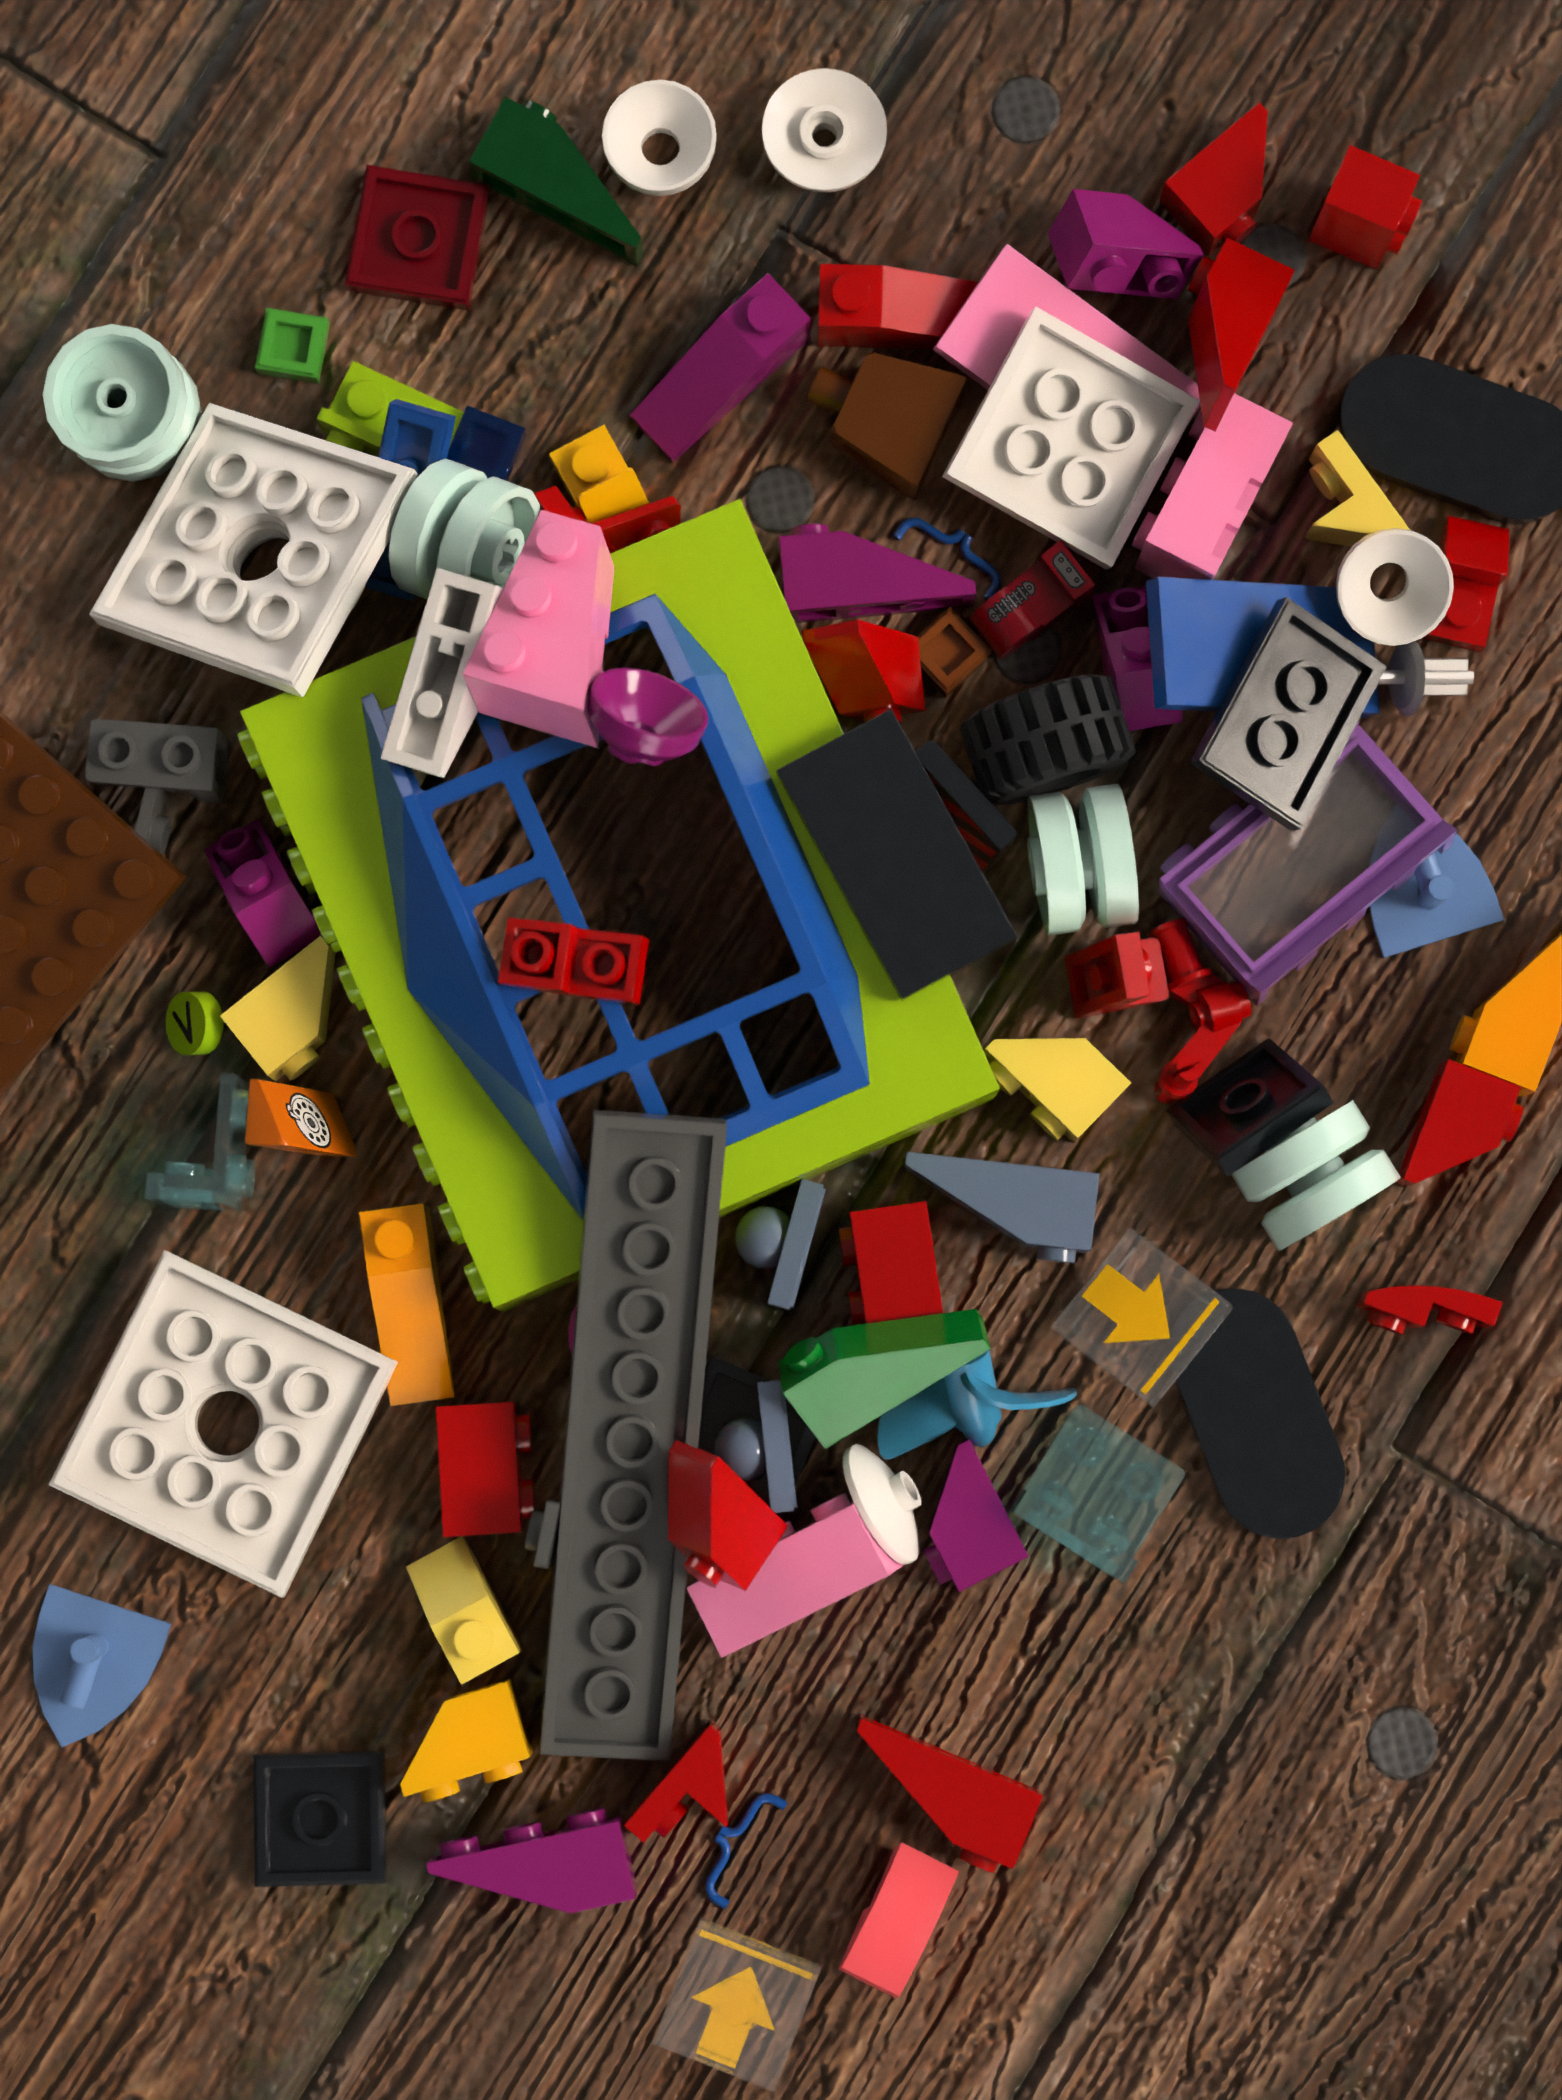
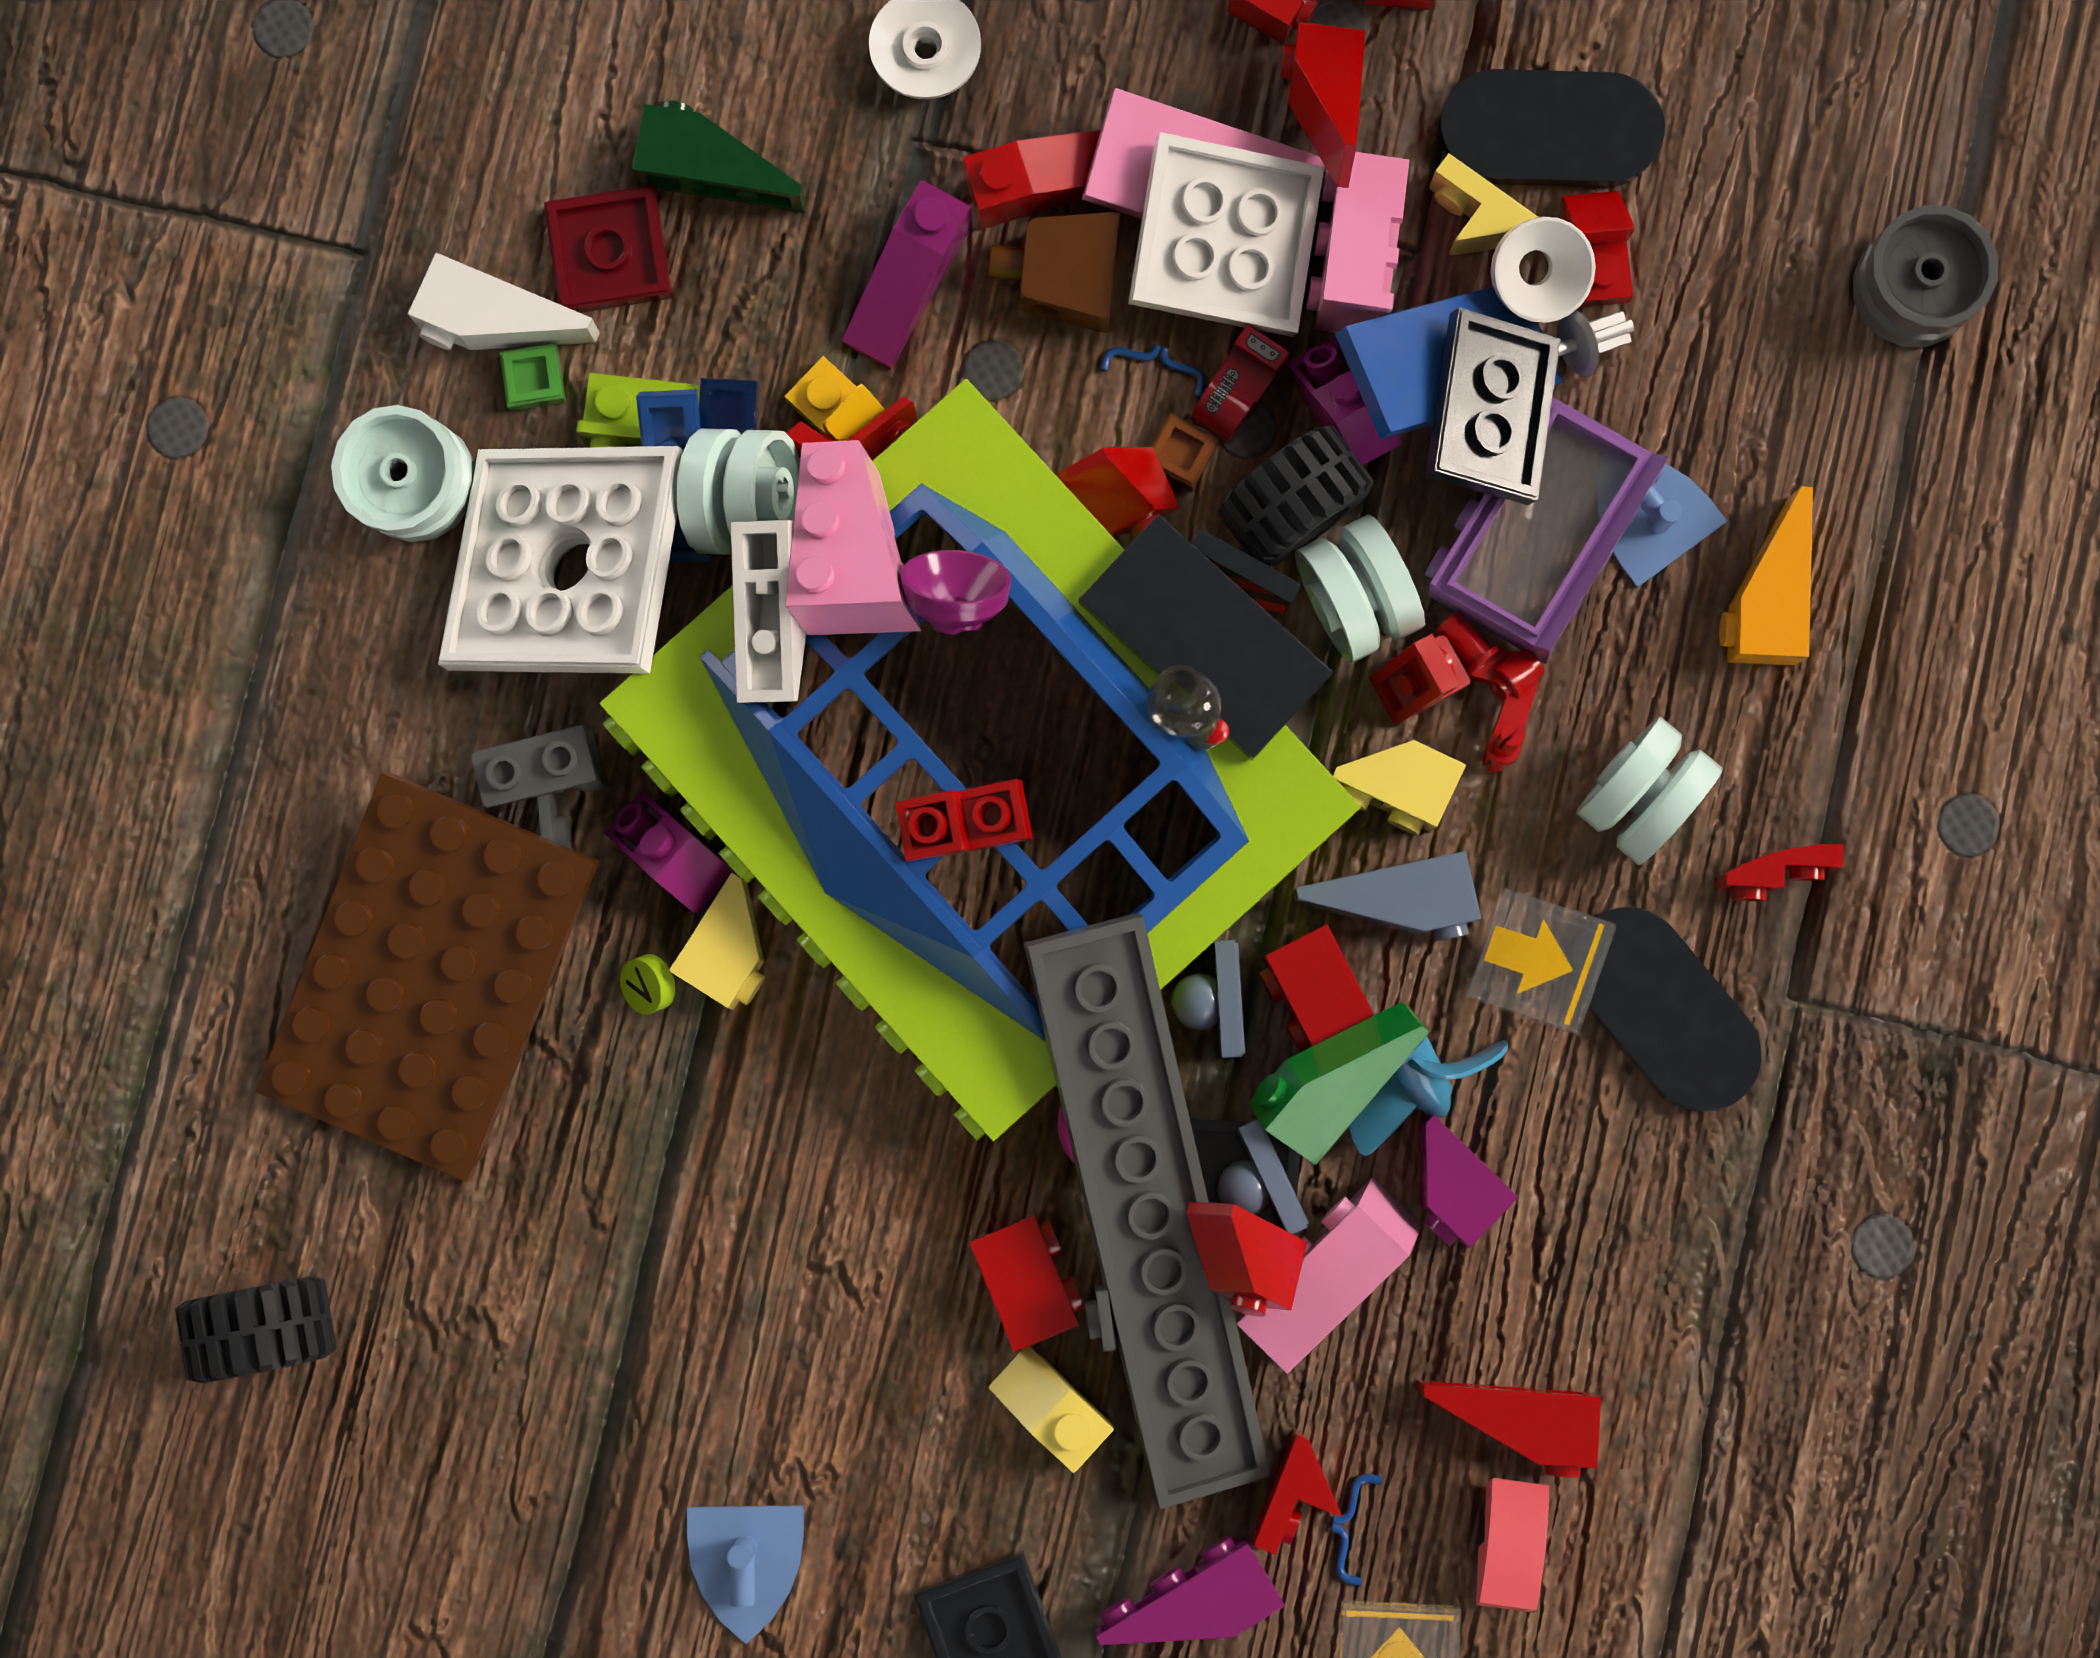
camera: 20 degrees left, 0 degrees up
white piece [49,1250,398,1598] -> none
clear light blue bracket [145,1073,255,1212] -> none
orange slope [245,1079,357,1157] -> none
light orange slope [359,1203,455,1406] -> none
yellow slope [400,1678,533,1803] -> none
white piece [602,80,717,196] -> none
magenta slope [779,524,976,623] -> none
white dish [842,1444,921,1565] -> none
clear light blue bracket [1009,1405,1185,1584] -> none
magenta slope [1048,189,1203,299] -> none
black tile [1166,1038,1334,1177] -> none
red slope [1394,1059,1524,1187] -> none
none -> white slope [408,253,600,350]
none -> clear smoke animal [1147,665,1229,750]

